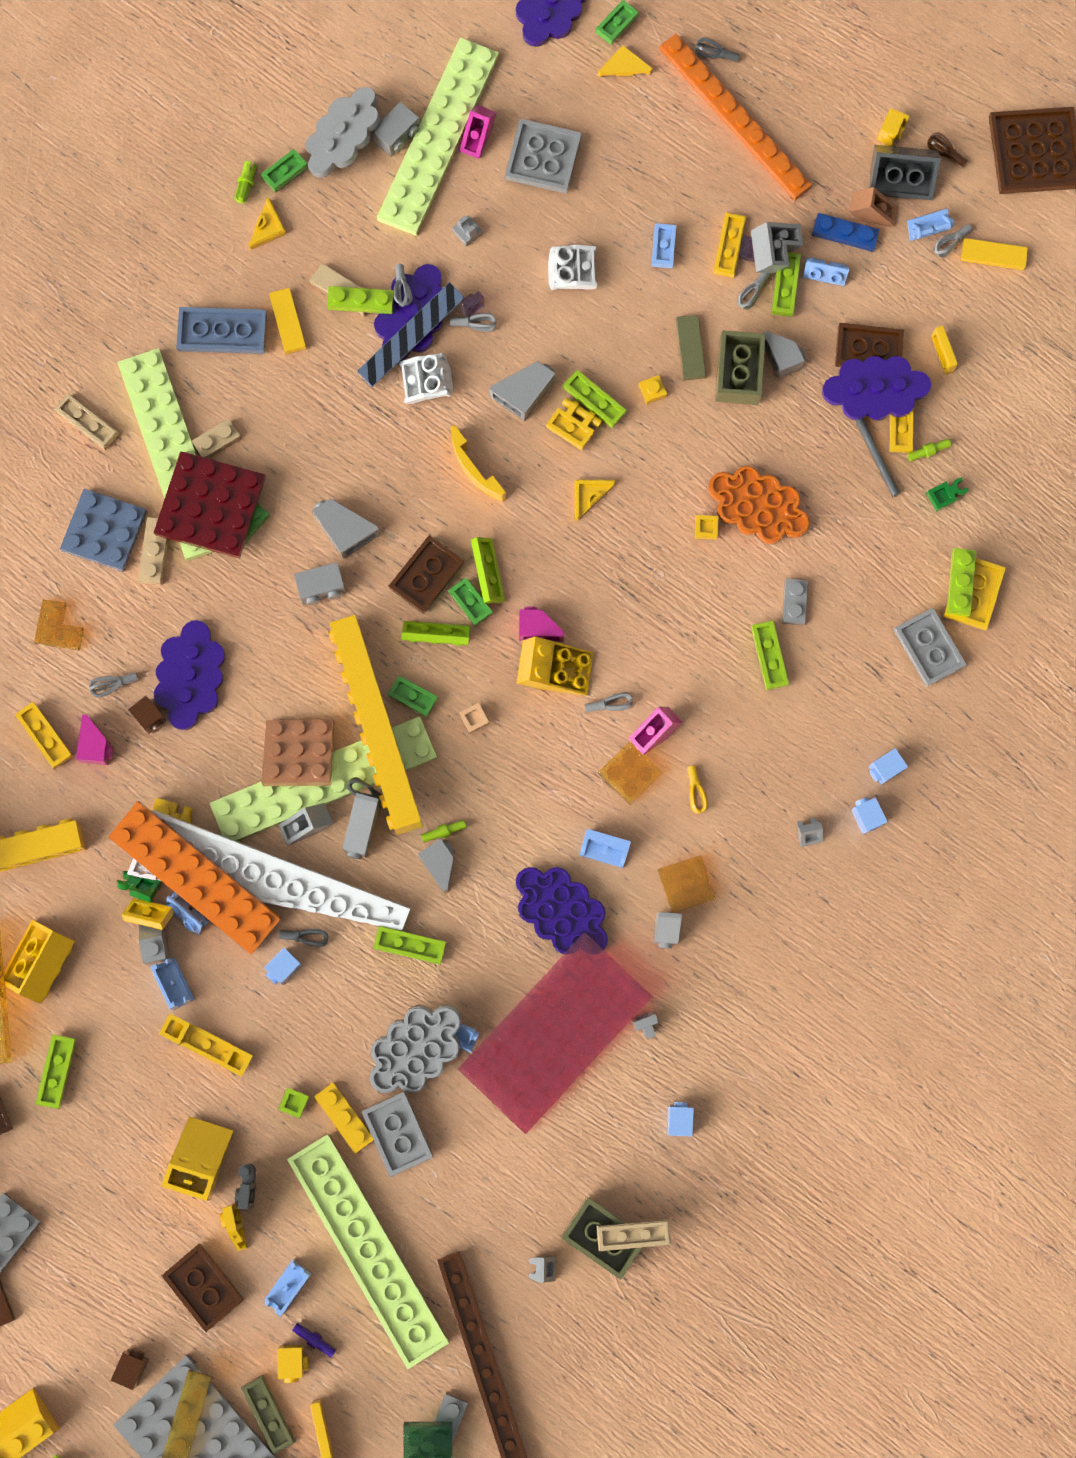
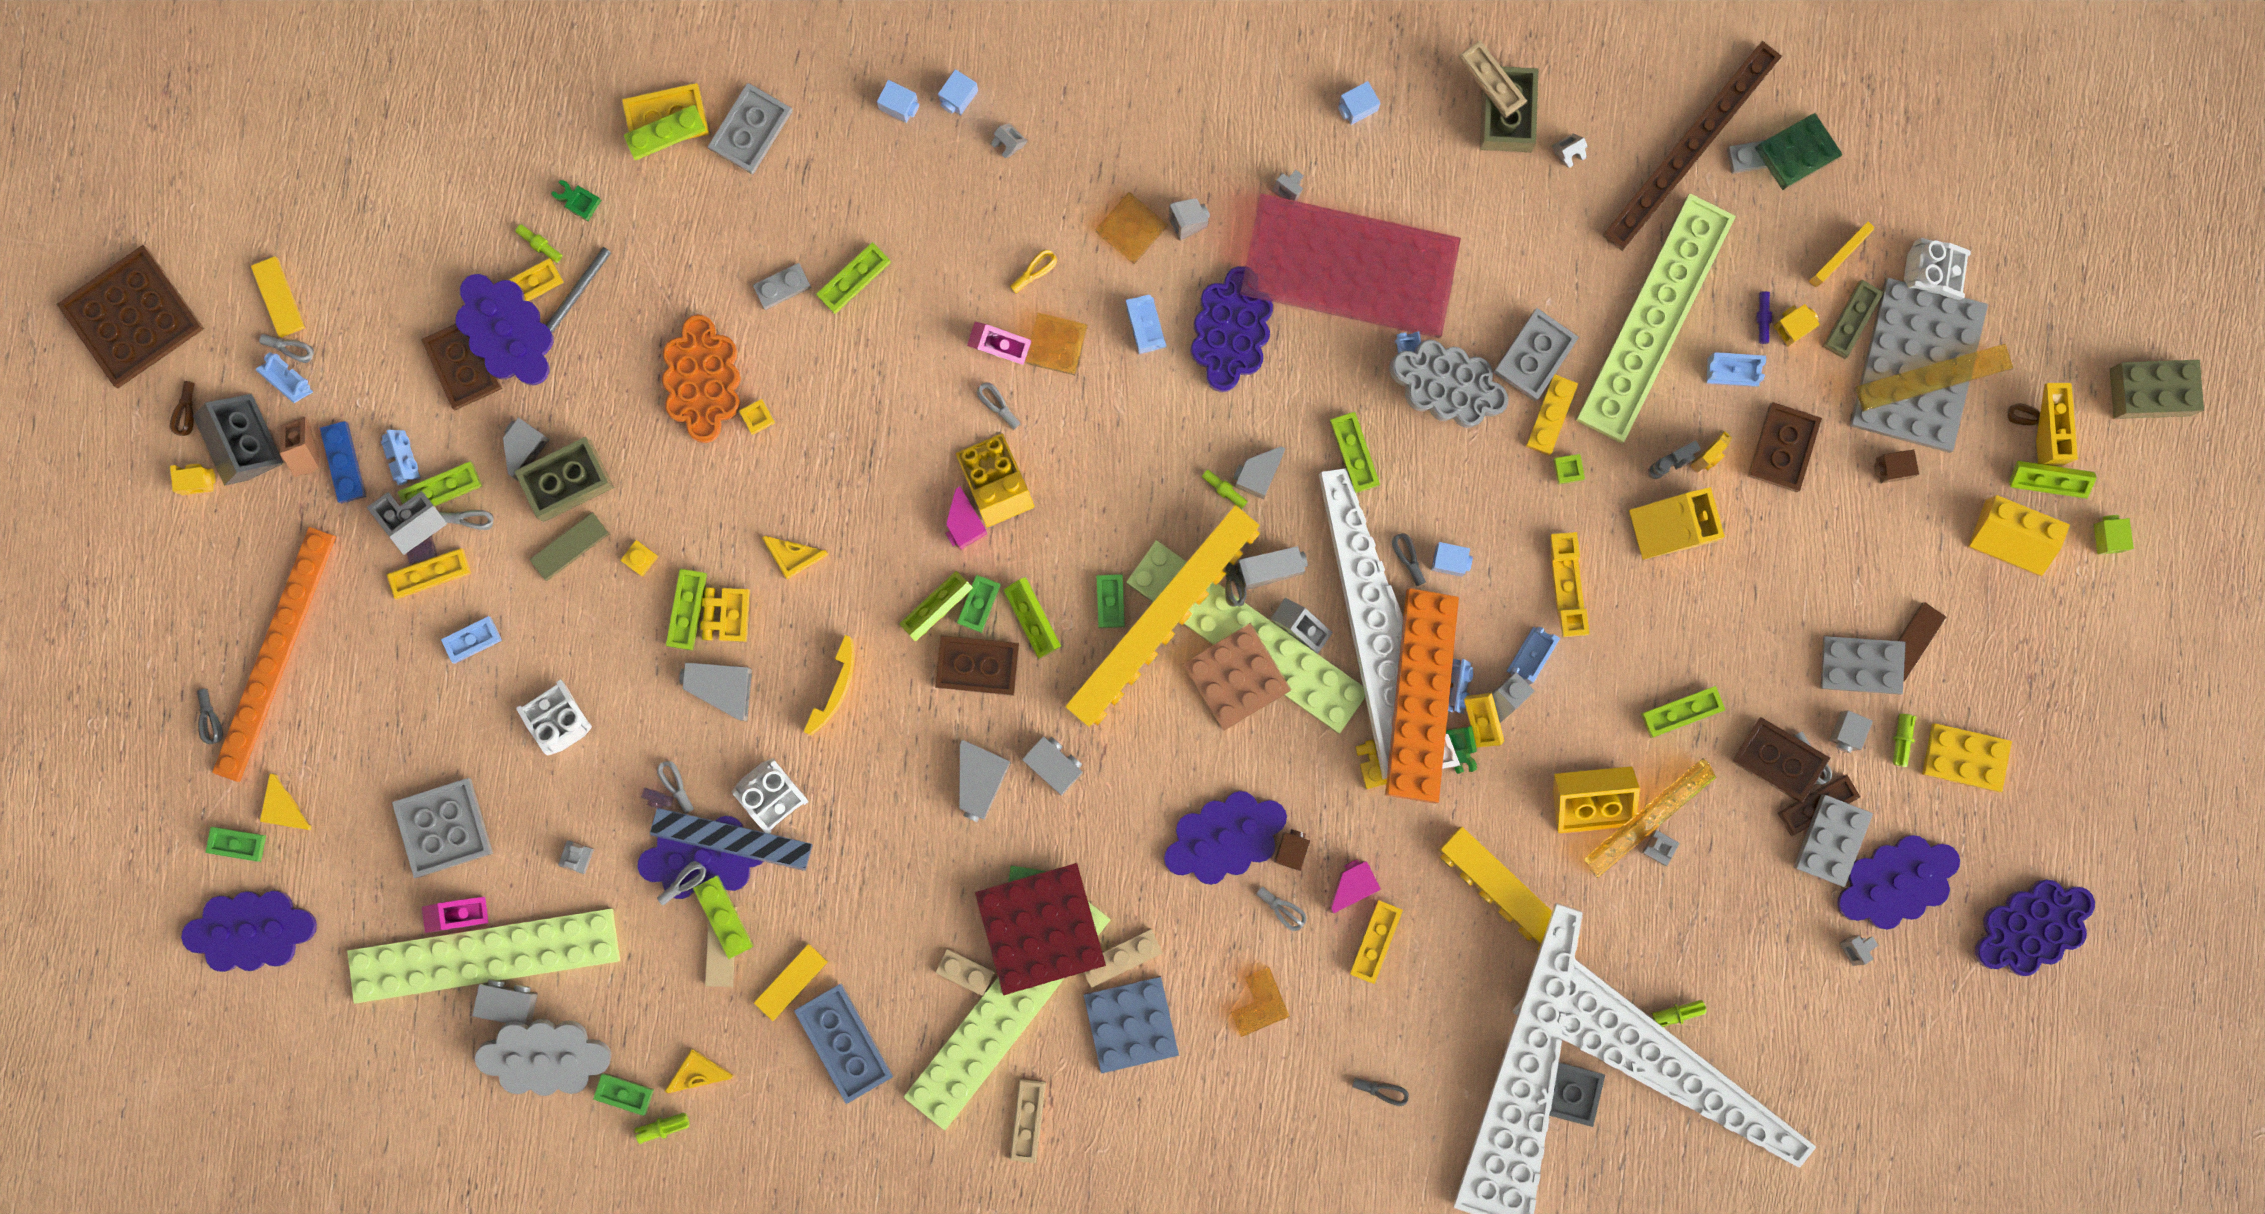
camera: 120 degrees left, 5 degrees up
light nougat plate [459,703,489,734] -> none
yellow tile [931,326,958,375] -> none

